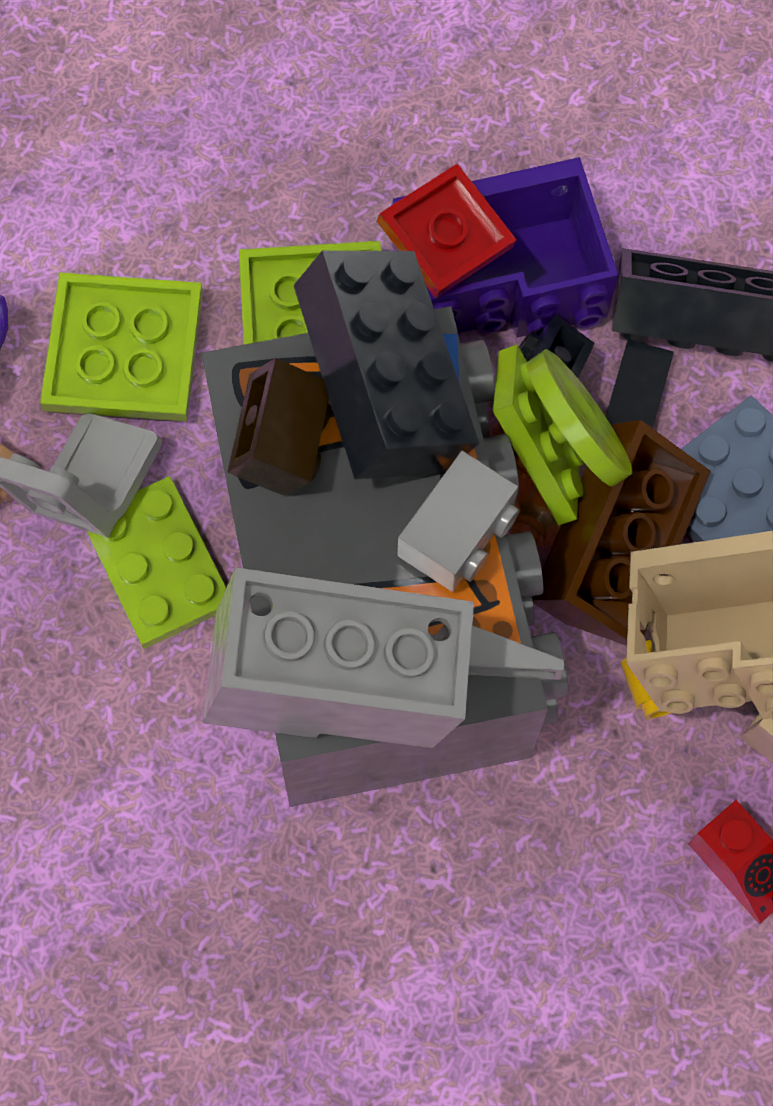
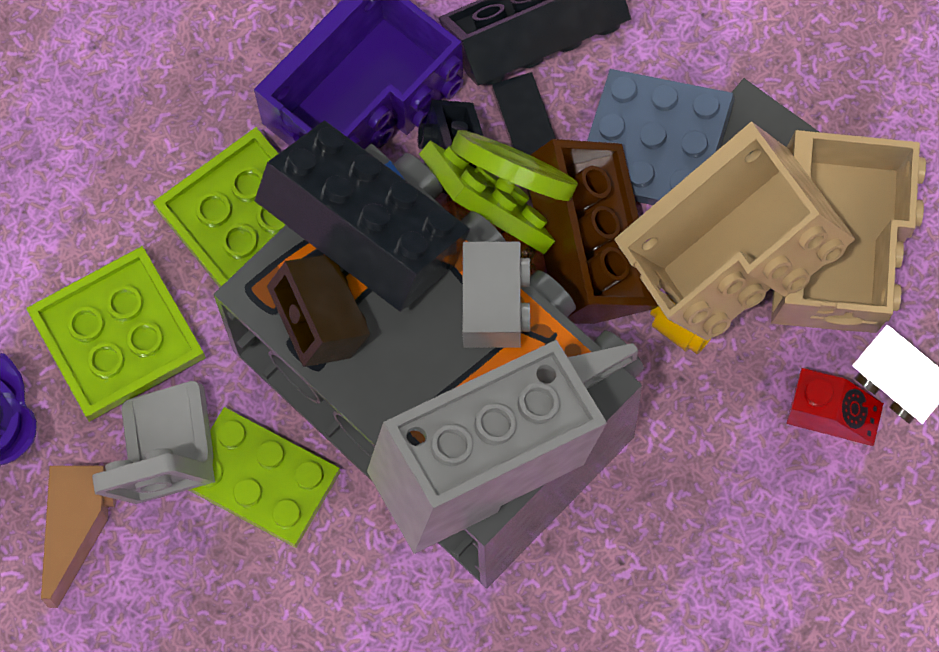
camera: 30 degrees left, 0 degrees up
red plate [376,163,517,299] -> none

